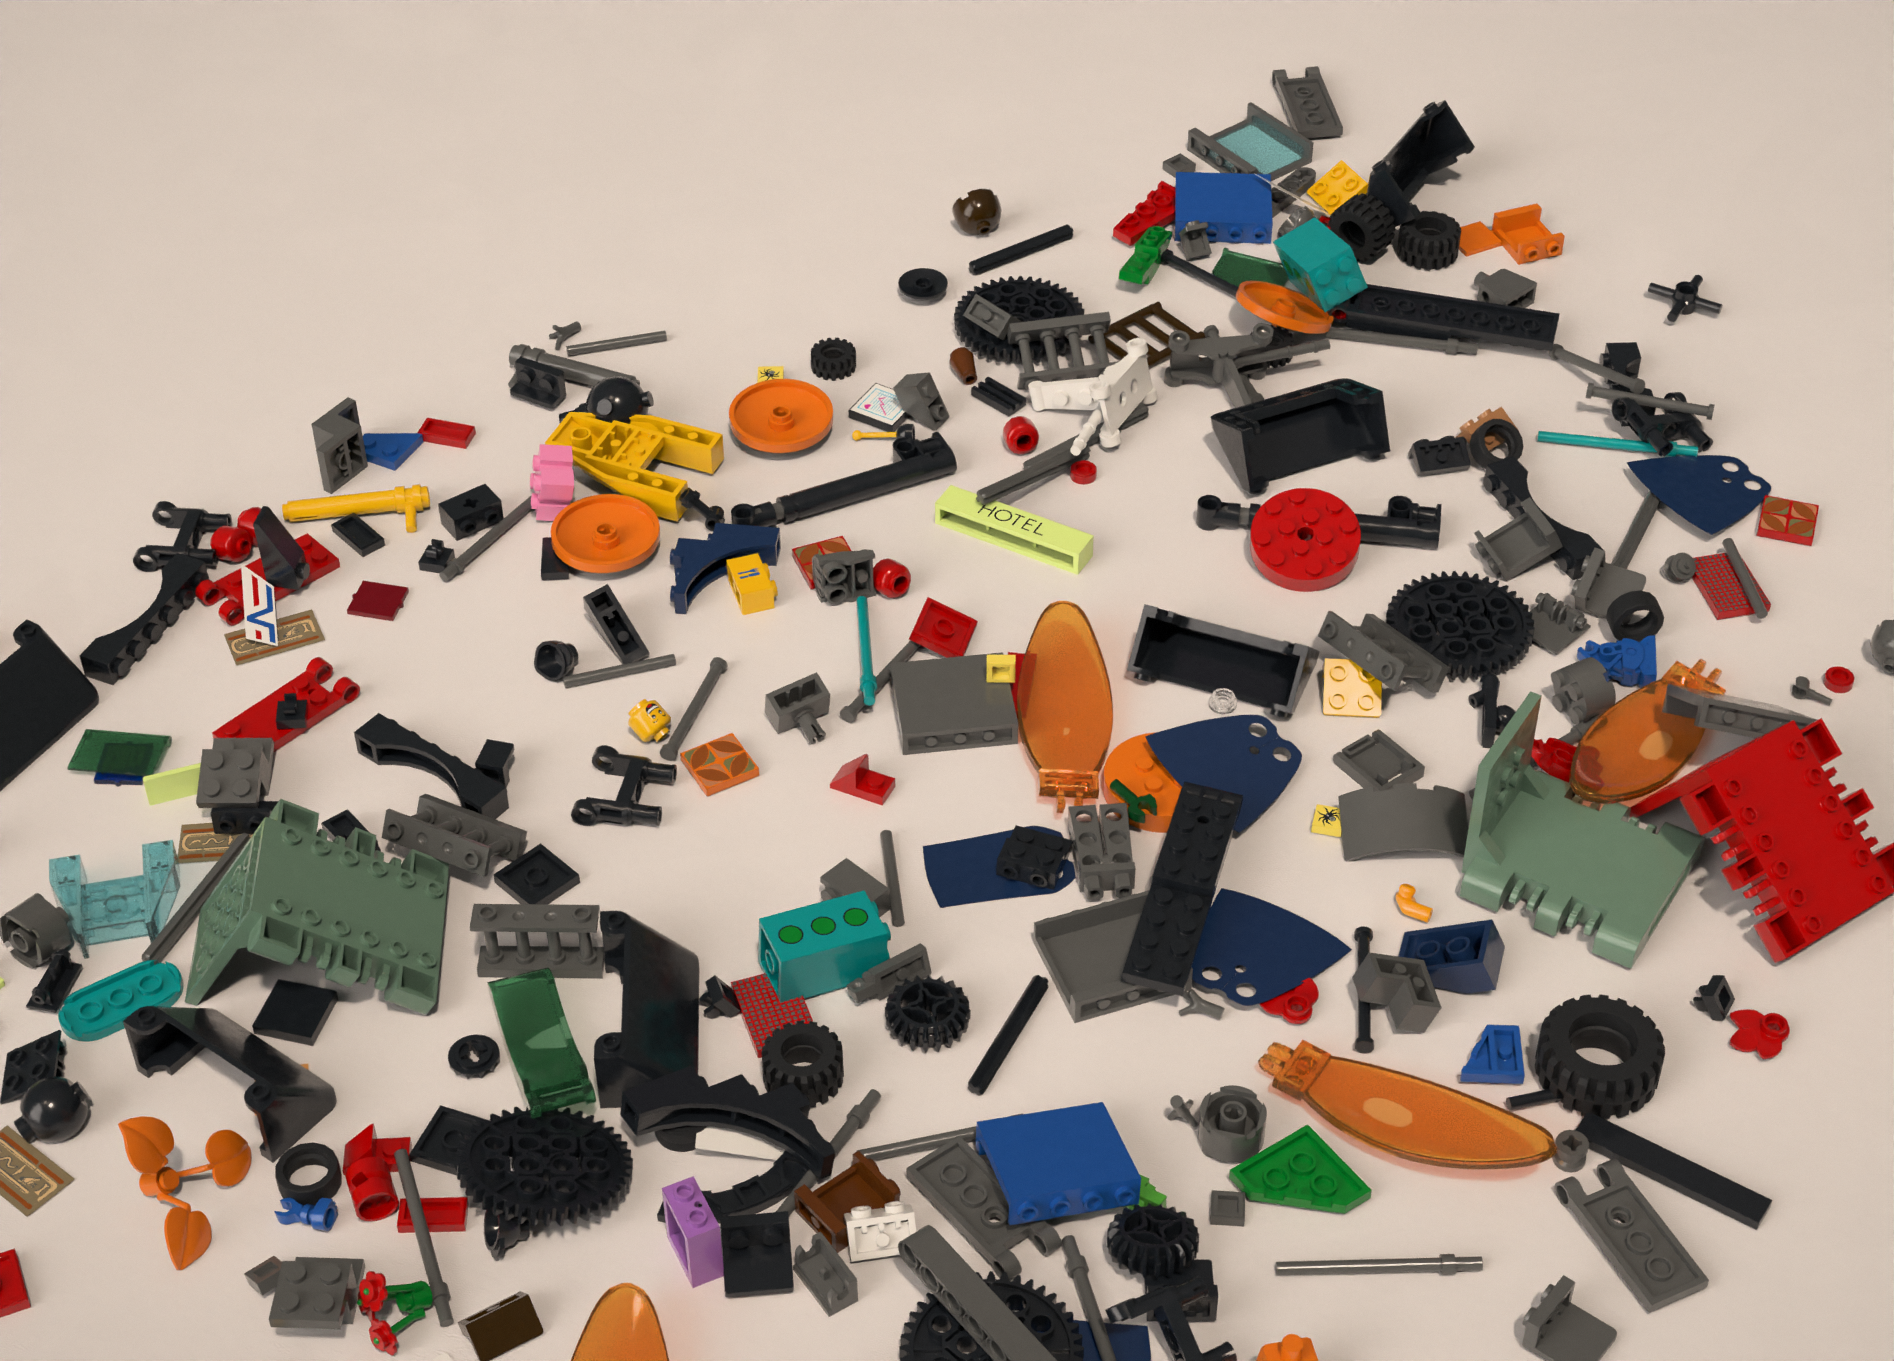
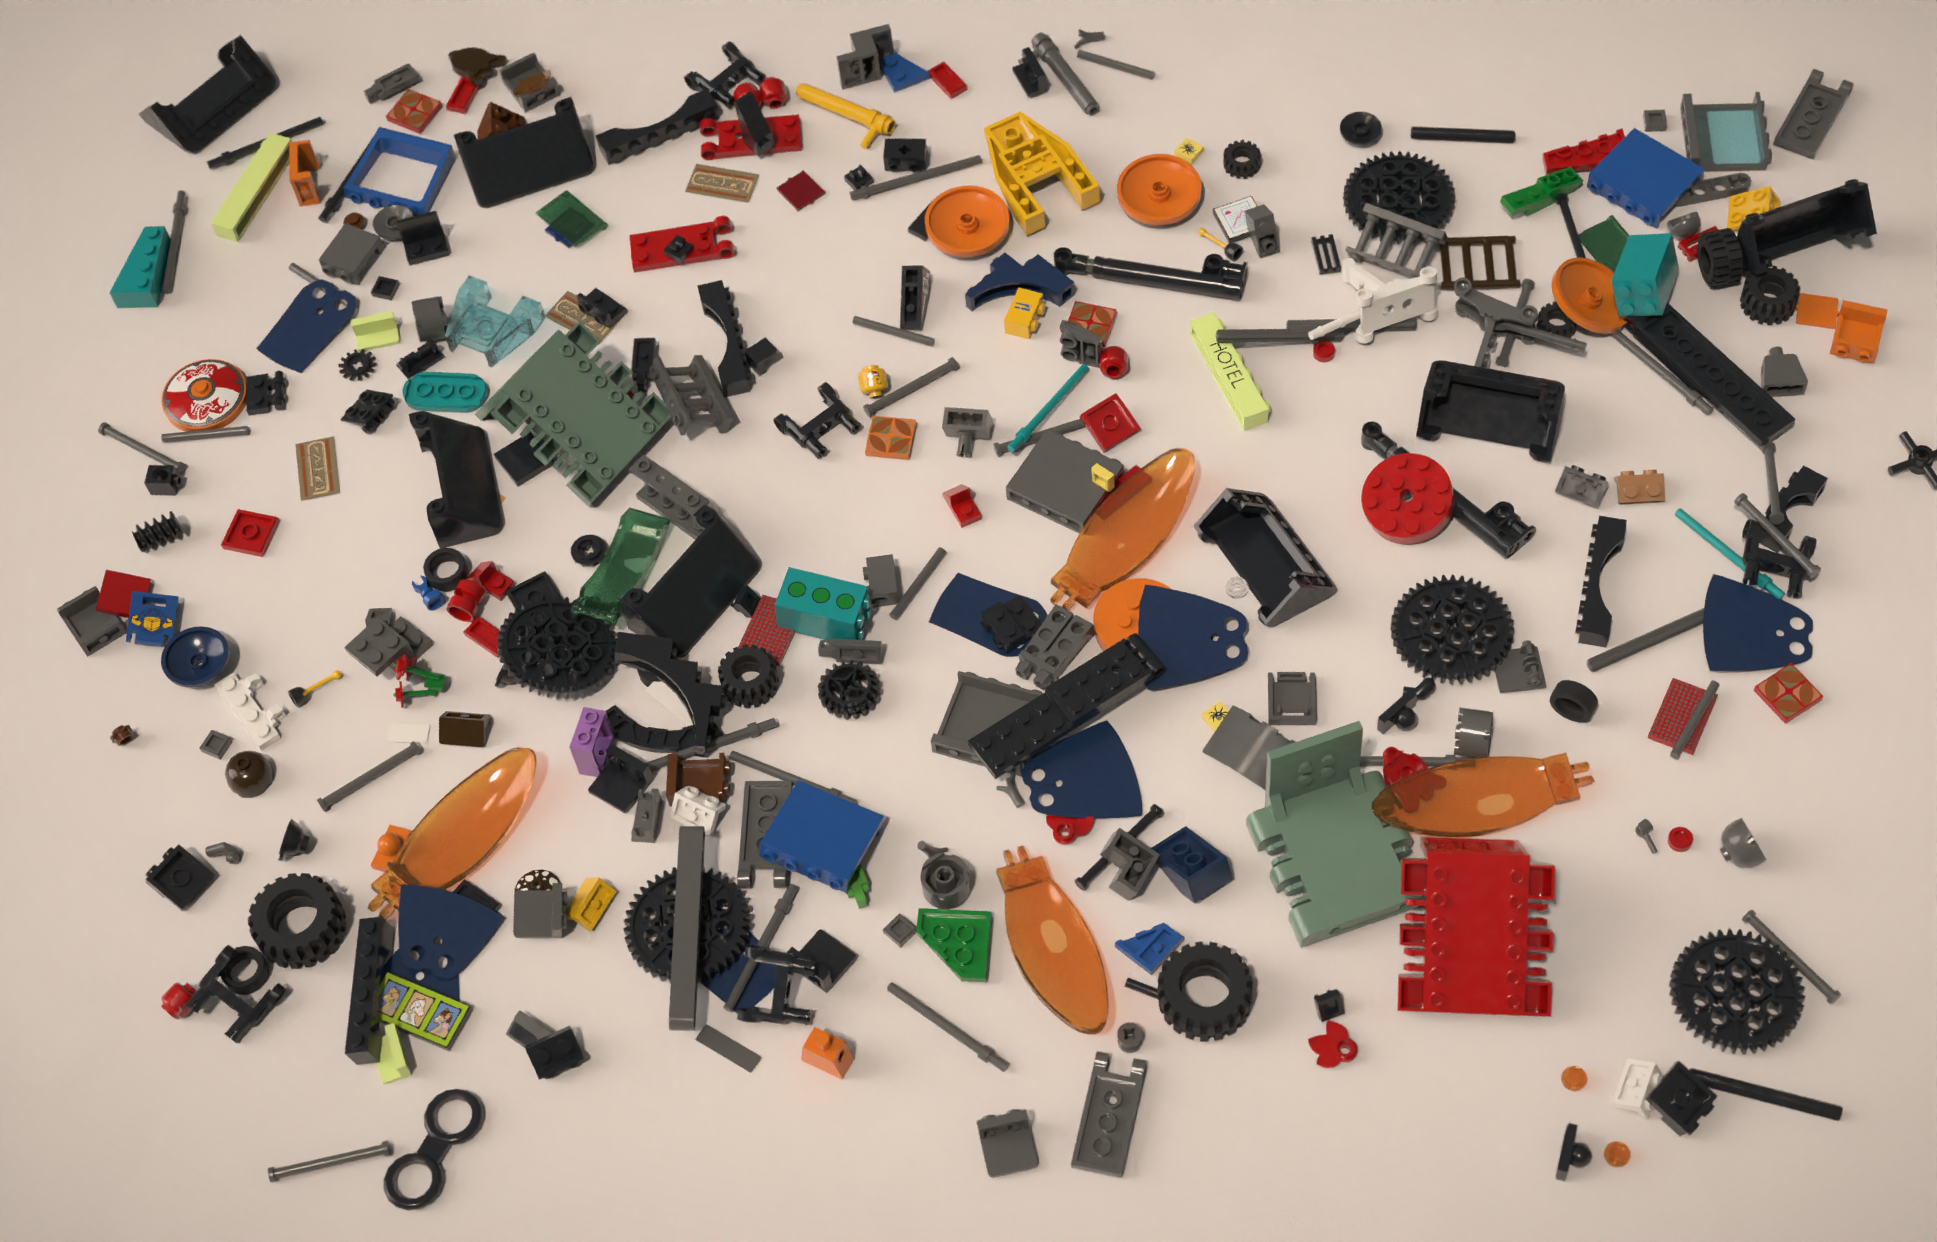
camera: 45 degrees right, 15 degrees up
black brick [14,1076,89,1143] -> none
orange plant [118,1116,252,1270] -> none
dark grey axle [141,833,251,965] -> none
yellowish green panel [143,763,201,806] -> none
dark grey bracket [196,738,274,808] -> none
white sticker [241,564,278,646] -> none
black tile [331,513,385,557] -> none
dark grey bar [394,1149,454,1327] -> none
black tile [493,843,580,904] -> none
bright pink brick [530,444,574,521] -> none
black piece [534,640,578,681] -> none
black piece [559,376,654,424] -> none
black bar [679,488,725,531] -> none
reddish brown cone [949,347,977,385] -> none
dark brown cylinder [952,189,1002,235] -> none
dark grey panel [963,294,1022,340] -> none
black axle [968,975,1048,1095] -> none
red head [1003,416,1039,455] -> none
black gear [1107,1203,1199,1279] -> none
dark green bar [1110,779,1157,823] -> none
dark grey bracket [1179,220,1212,261] -> none
white sticker [1254,173,1331,216] -> none
dark grey fence [1318,611,1449,692] -> none
yellow bracket [1322,658,1382,718] -> none
light orange arm [1395,884,1433,923] -> none
black tyre [1469,419,1524,469] -> none
dark grey panel [1474,497,1563,581] -> none
dark grey bracket [1571,548,1646,625] -> none
black tile [1575,1113,1772,1230] -> none
blue piece [1577,635,1657,695] -> none
dark grey panel [1662,684,1817,738] -> none
dark grey wheel [1664,552,1696,582] -> none

